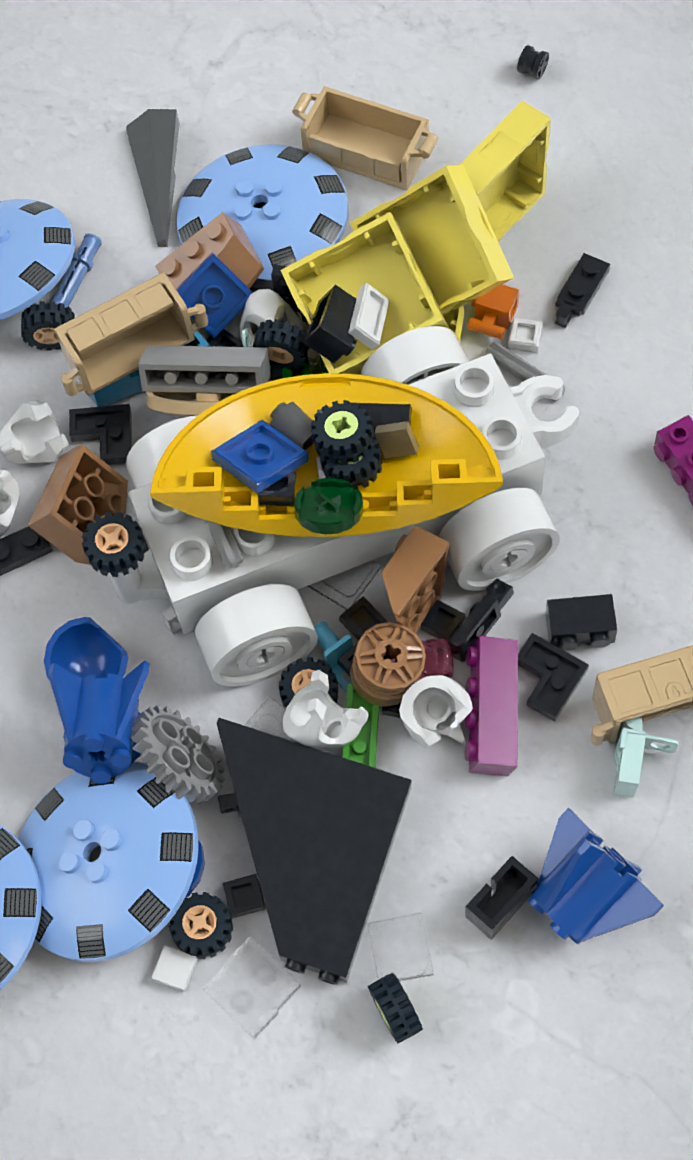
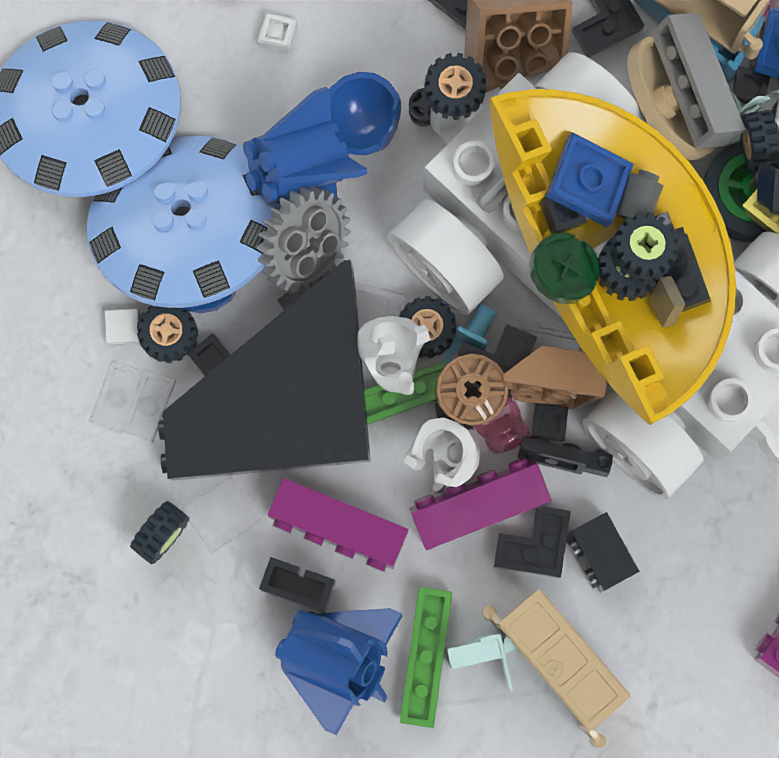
camera: 60 degrees right, 15 degrees up
none -> magenta brick [268,478,409,572]
none -> bright green plate [400,587,453,728]
none -> black wheel [409,88,431,127]

